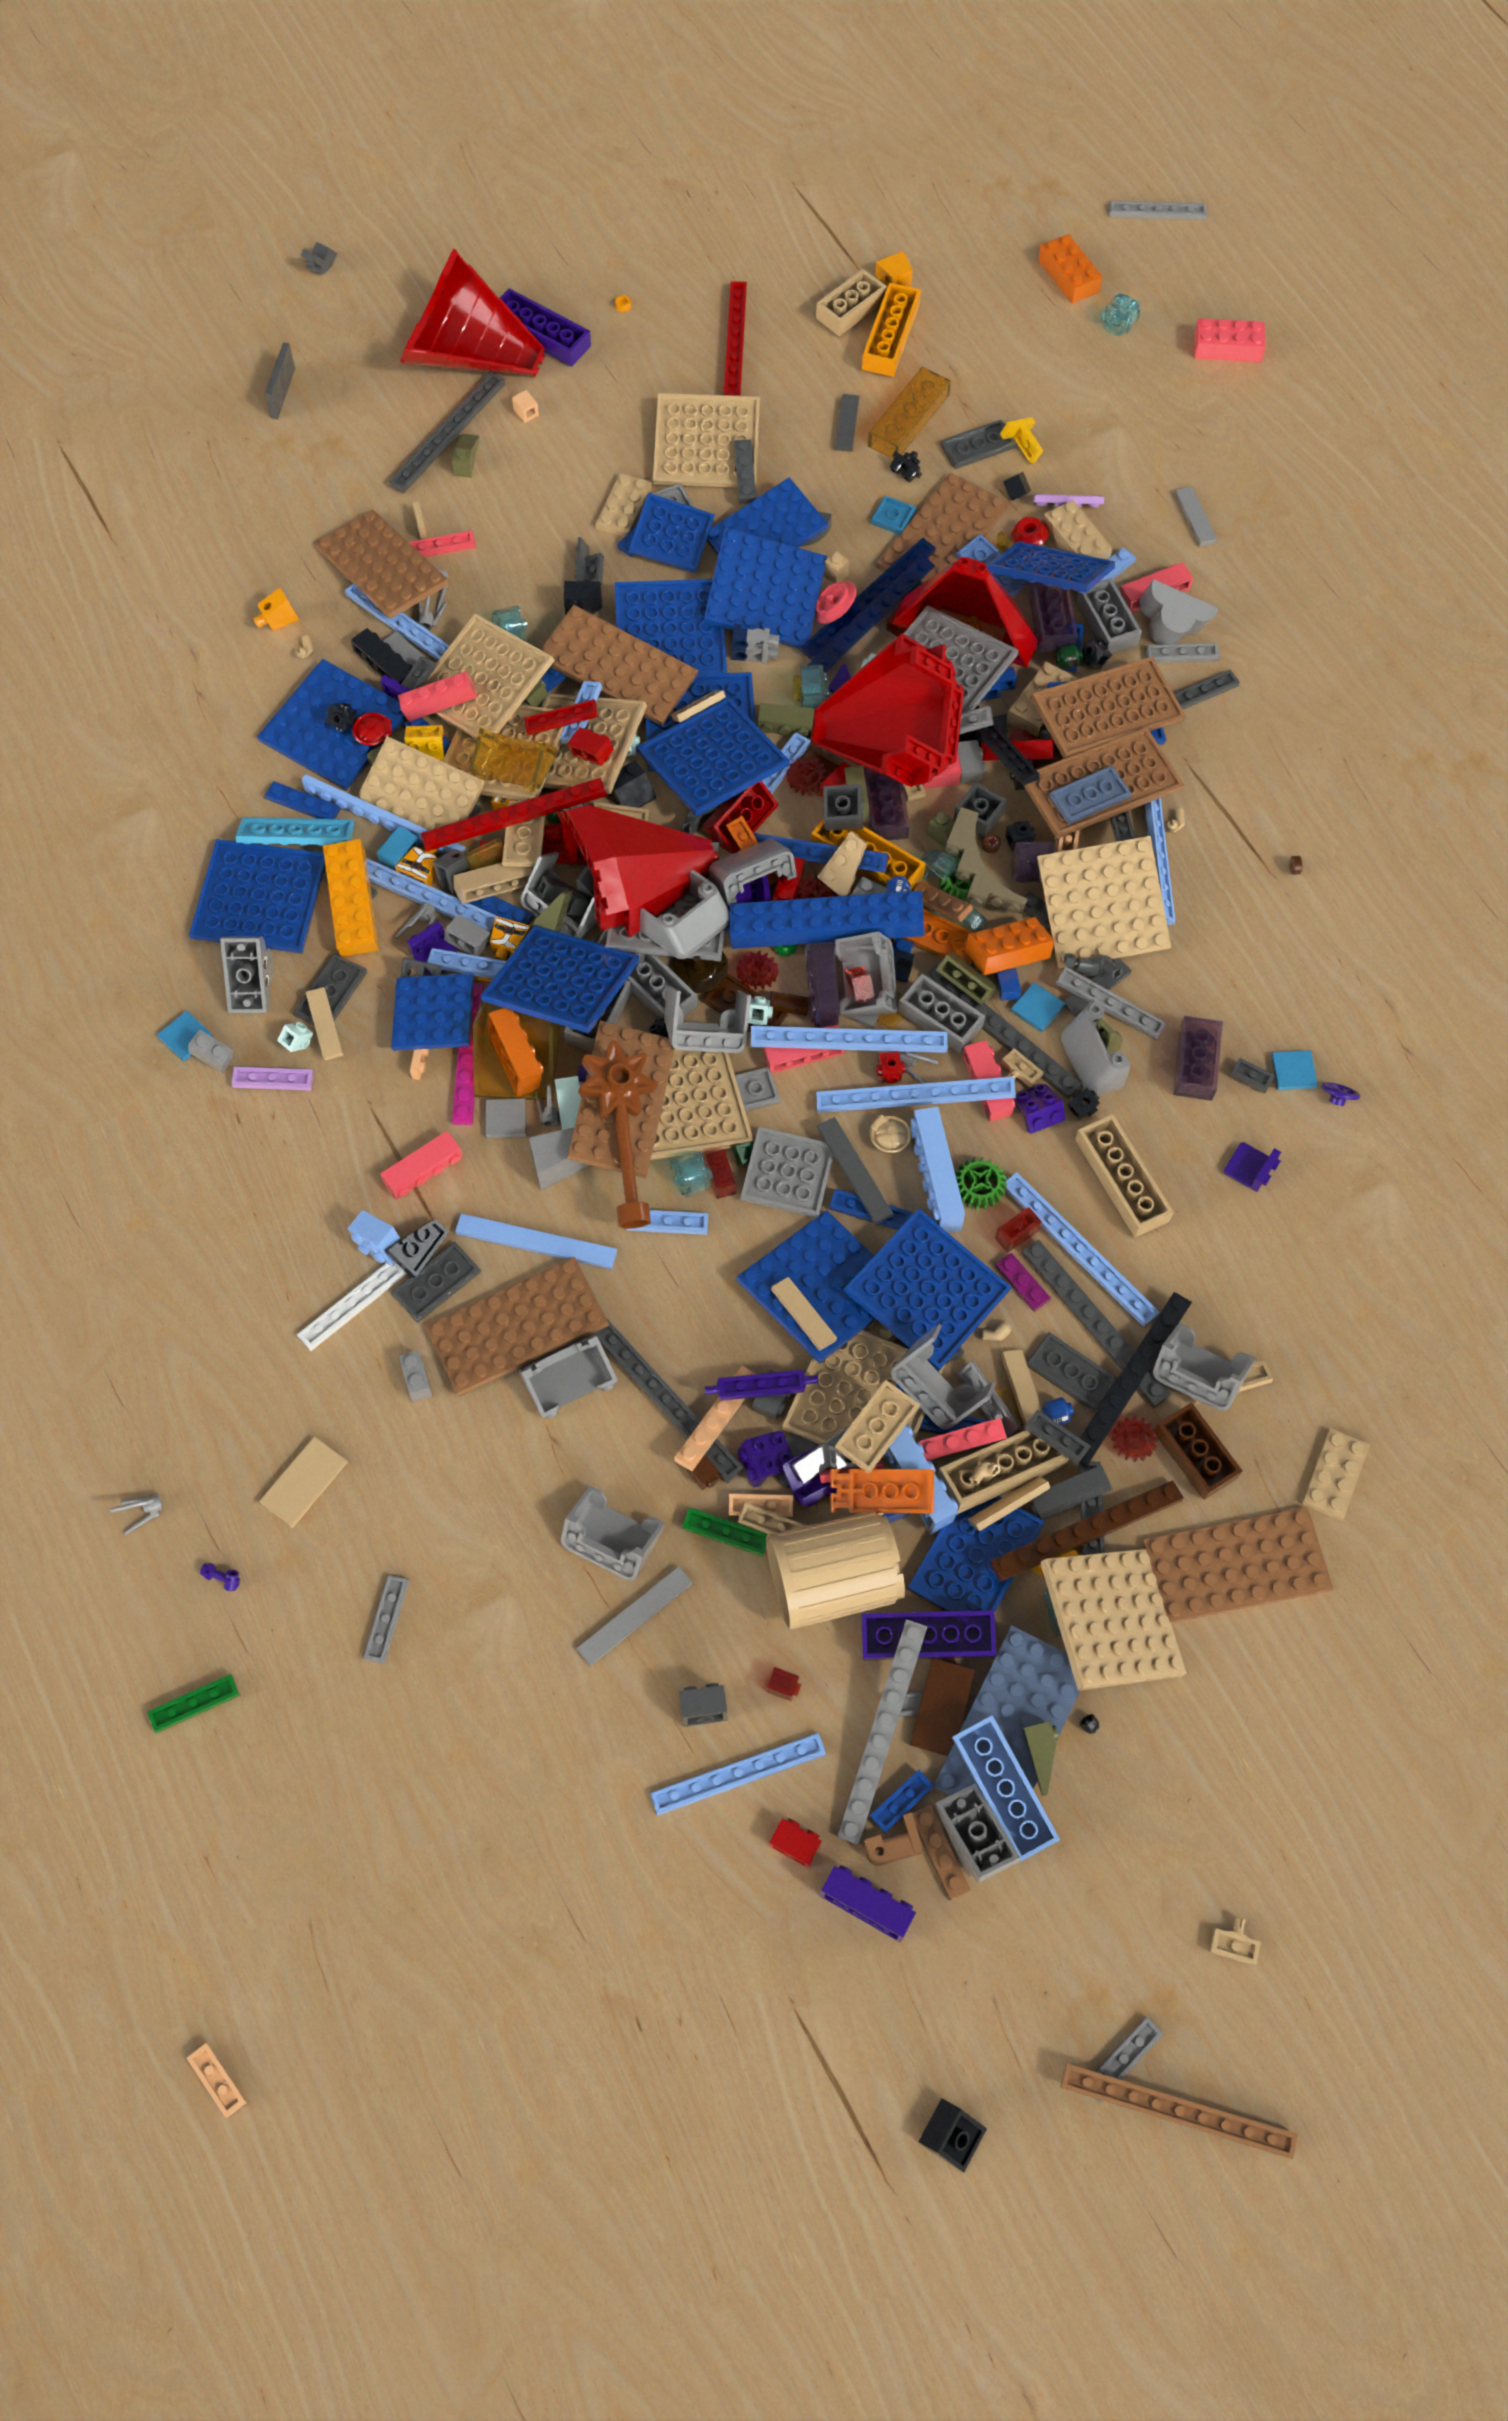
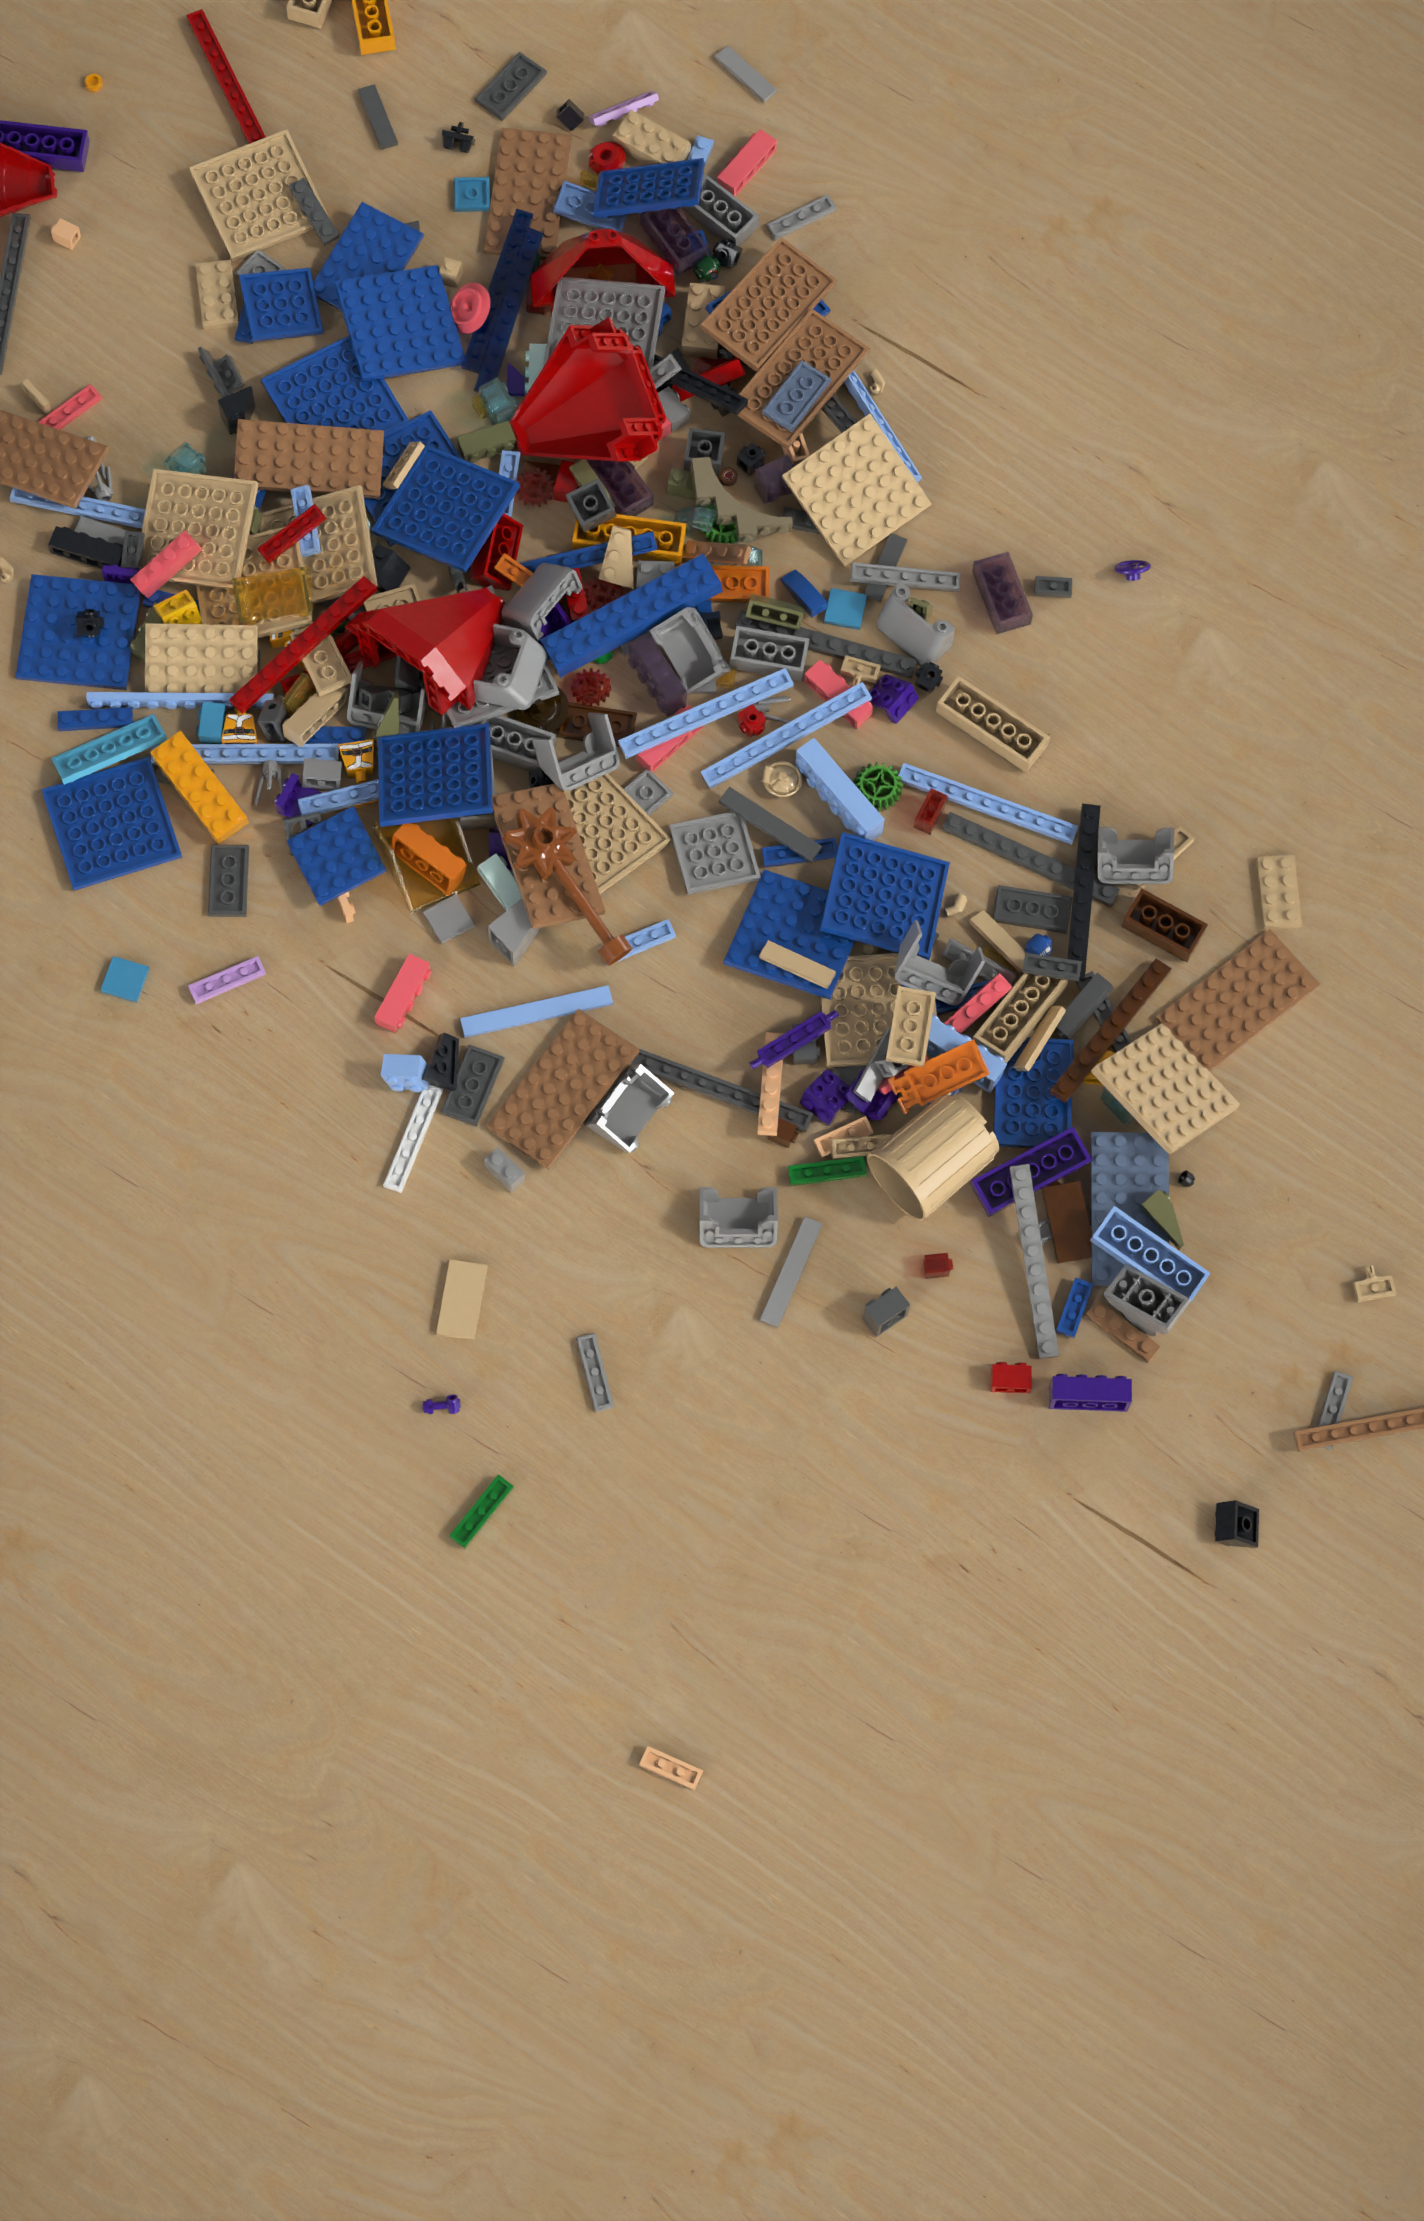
camera: 30 degrees left, 5 degrees up
light grey plant [109,1494,163,1535] -> none
light grey brick [188,1029,233,1073] -> none
light grey brick [220,936,273,1013] -> none
light aqua brick [277,1022,313,1052] -> none
tan tile [306,987,343,1061] -> none
red piece [352,712,392,746] -> none
olive slope [452,434,480,477] -> none
dark pink plate [452,983,484,1125] -> none
light grey plant [534,1085,561,1126] -> none
red brick [567,727,614,766] -> none
light blue tile [650,1733,826,1816] -> none
clear light blue brick [670,1151,713,1198] -> none
clear red brick [705,1149,736,1199] -> none
light grey hips [732,624,779,664] -> none
dark green plate [732,1141,753,1166] -> none
light aqua brick [748,996,773,1026] -> none
reddish brown tile [769,991,809,1016] -> none
clear red brick [844,966,875,1003] -> none
medium nougat piece [863,1812,923,1866] -> none
clear yellow brick [868,367,951,459] -> none
blue head [885,876,911,893] -> none
orange brick [965,917,1054,975] -> none
tan arm [969,1462,1001,1485] -> none
magenta plate [995,1252,1051,1312] -> none
yellow bracket [1000,417,1043,464] -> none
dark grey arm [1064,953,1122,979] -> none
clear red gear [1111,1415,1158,1462] -> none
light grey brick [1139,579,1219,645] -> none
dark grey tile [1173,669,1240,710] -> none
dark purple bracket [1224,1142,1281,1192] -> none
dark azure tile [1271,1050,1318,1090] -> none
reddish brown tile [1290,856,1302,875] -> none

